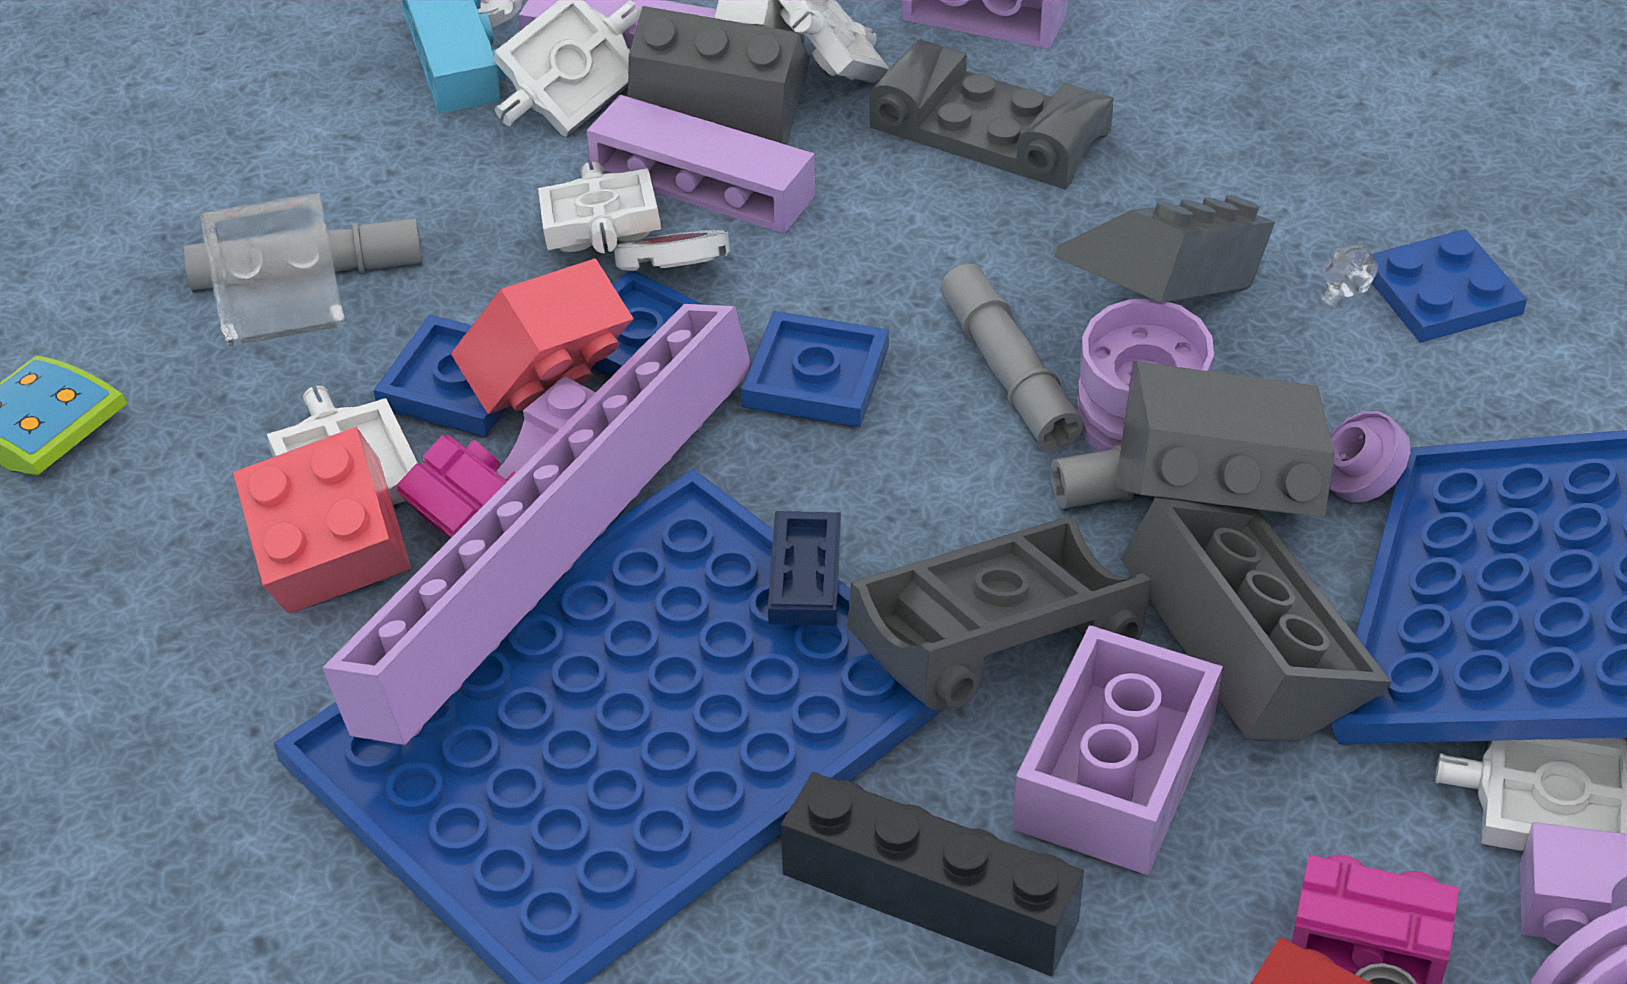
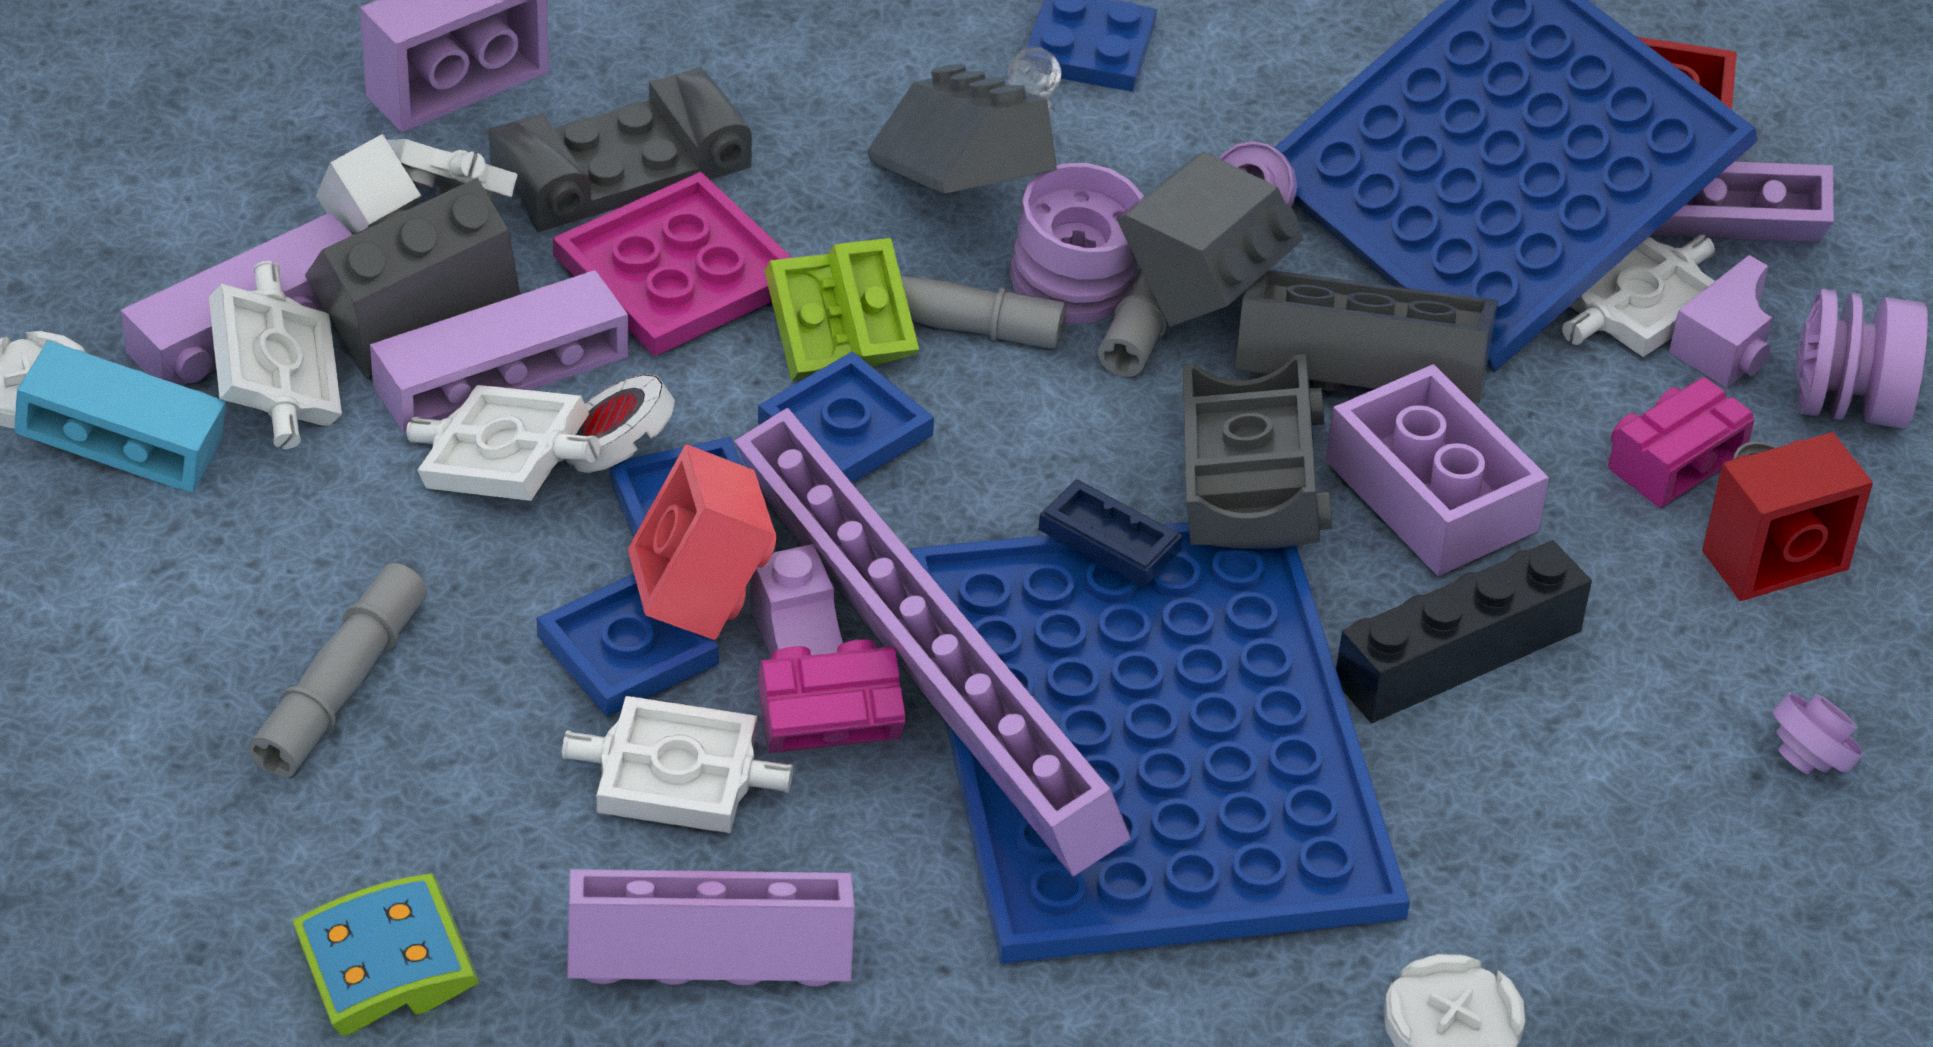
camera: 60 degrees left, 0 degrees up
clear piece [200,193,347,347] -> none
coral brick [233,426,412,613] -> none
none -> dark pink plate [553,172,792,357]
none -> lavender brick [567,869,855,986]
none -> lime slope [764,238,919,381]

